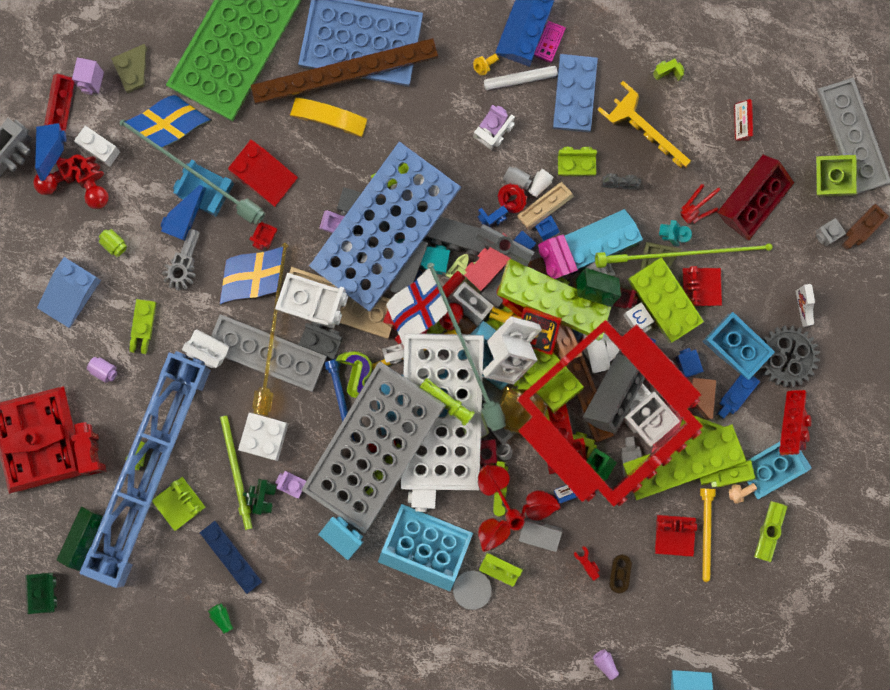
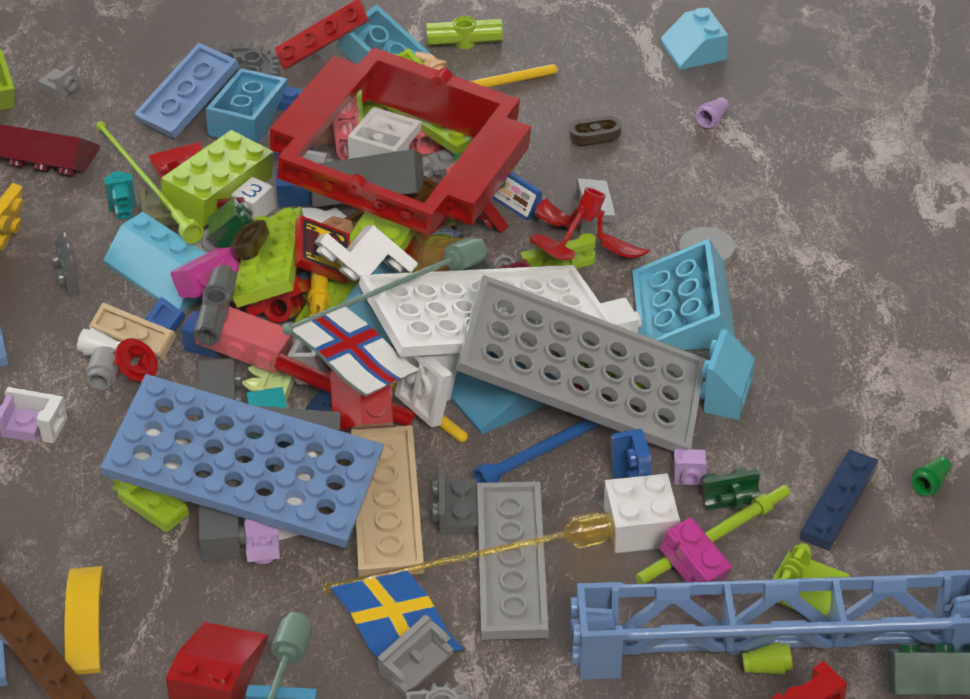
camera: 110 degrees left, 40 degrees down
white bracket [182,330,230,368] -> none
red bracket [249,221,278,251] -> none
white bracket [275,273,348,329] -> none
lime animal [336,351,372,398] -> none
lime pin [419,378,475,426] -> none
blue bracket [477,205,508,227] -> none
lime bracket [479,553,523,587] -> none
lime bracket [558,147,597,176] -> none
red plate [573,546,600,581] -> none
red hinge [655,515,697,557] -> none
red plant [680,184,720,224] -> none
white tile [796,284,815,328] -> none
reddish brown hinge [842,203,889,250] -> none
none -> medium blue plate [134,43,240,139]
none -> dark brown plate [230,220,270,260]
none -> light grey hinge [378,614,454,697]
none -> blue bracket [611,428,652,479]
none -> dark pink brick [659,517,733,598]

